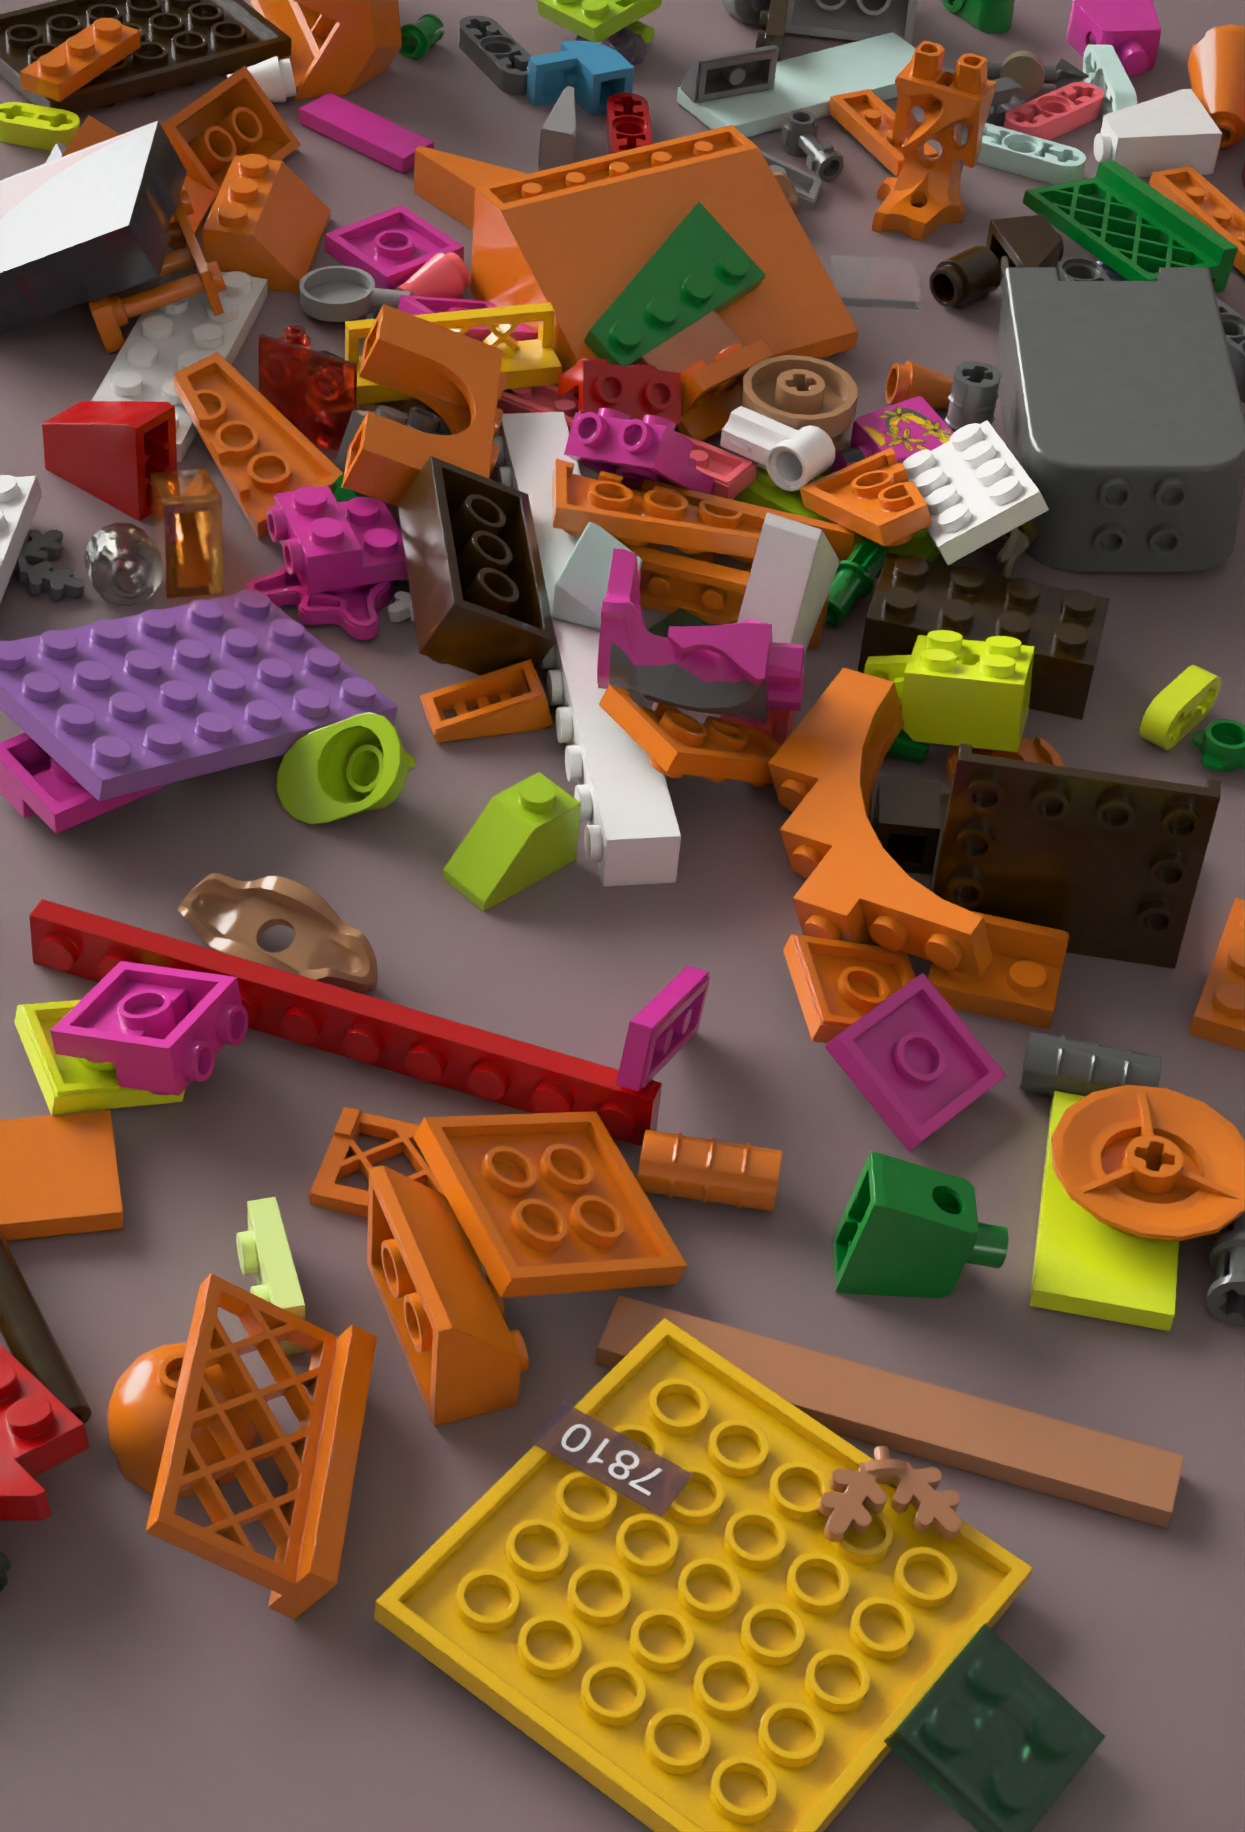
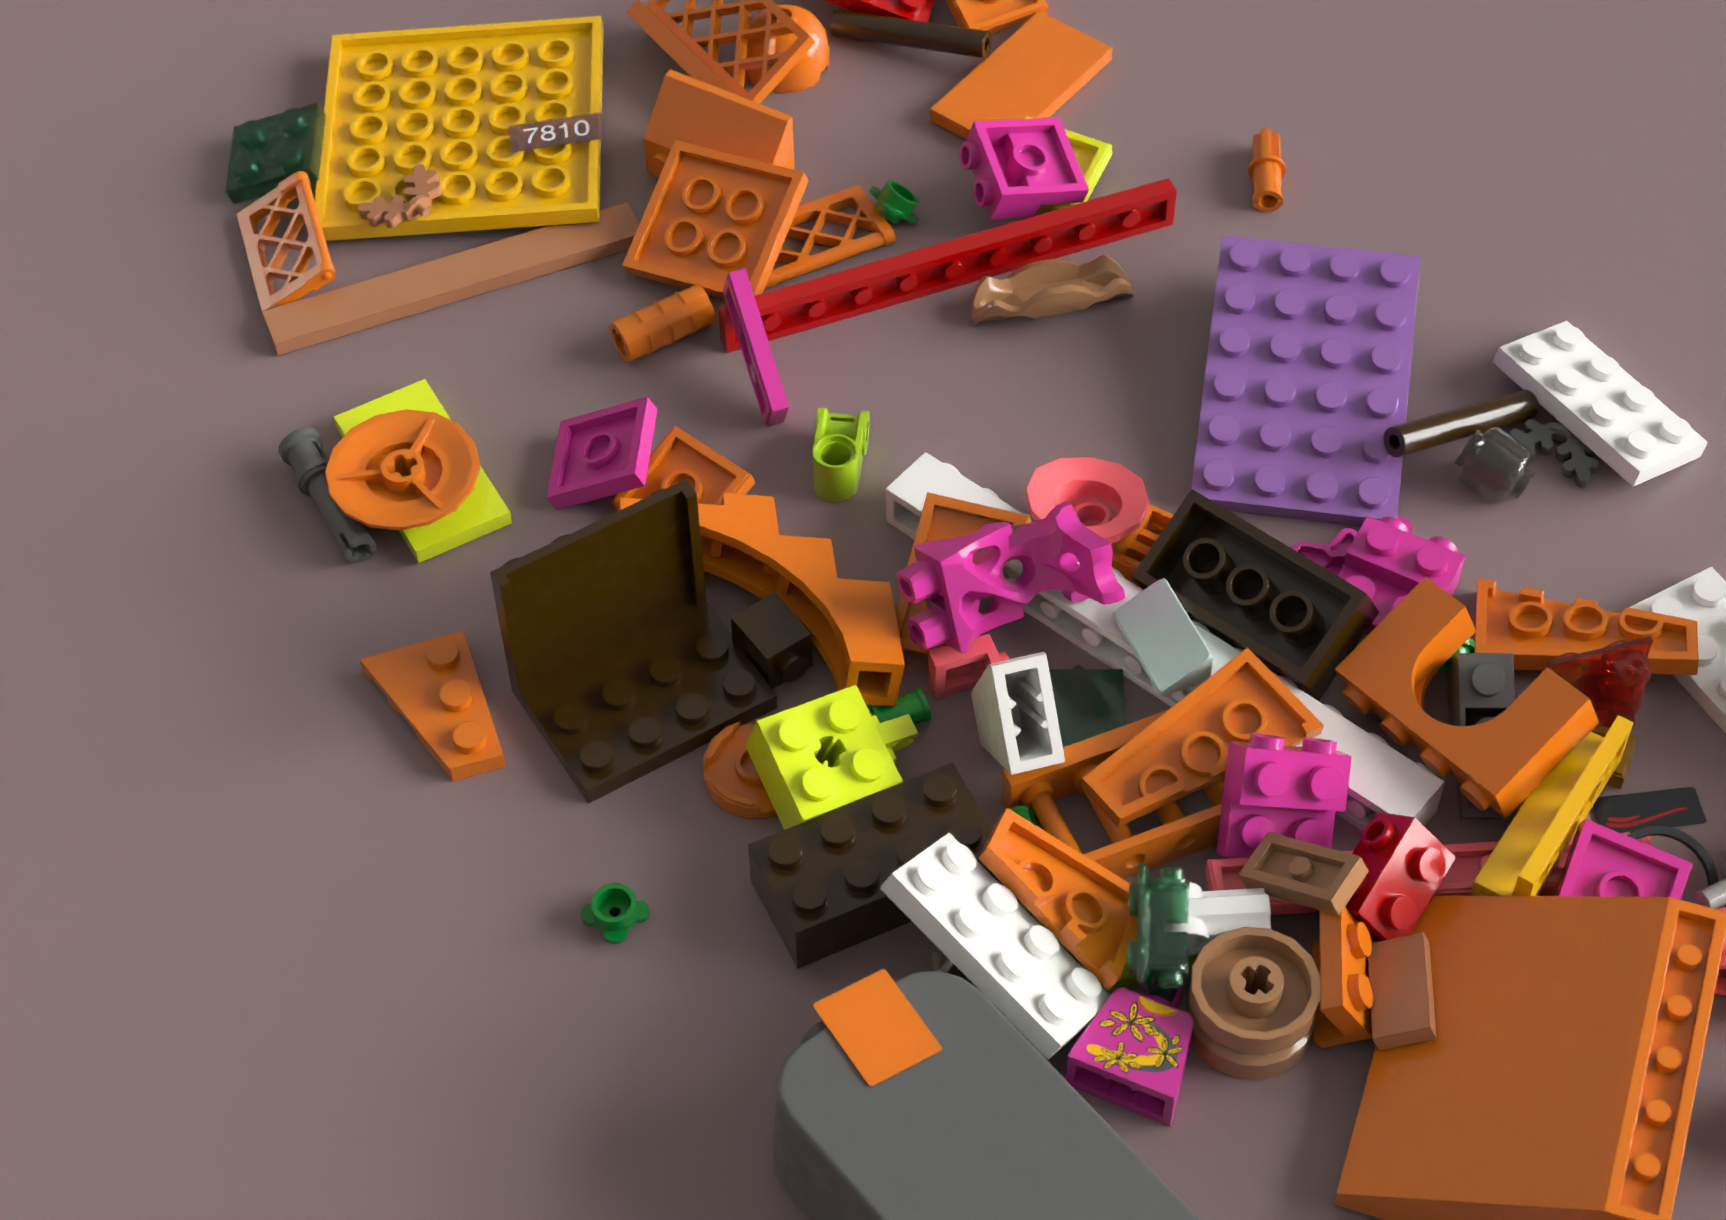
camera: 145 degrees right, 10 degrees up
red slope [42,401,178,521] -> none
clear orange slope [150,469,224,598] -> none
yellowish green plate [236,1197,305,1355] -> none
lime piece [277,712,416,825] -> none
lime slope [443,772,581,912] -> none
green wing [584,202,766,366] -> none
green torso [832,1152,1009,1299] -> none
orange cone [885,360,953,410] -> none
dark grey axle [944,361,1001,432] -> none
dark grey axle [1019,1031,1162,1098] -> none
neon yellow beam [1139,664,1222,750] -> none
none -> orange window [237,171,336,311]
none -> lime piece [812,407,870,502]
none -> orange sticker [813,969,942,1087]
none -> green plate [869,180,919,224]
none -> coral hat [1025,457,1150,543]
none -> clear green hinge [1127,863,1190,993]
none -> medium nougat plate [1238,832,1369,916]
none -> dark brown piece [1384,390,1539,457]

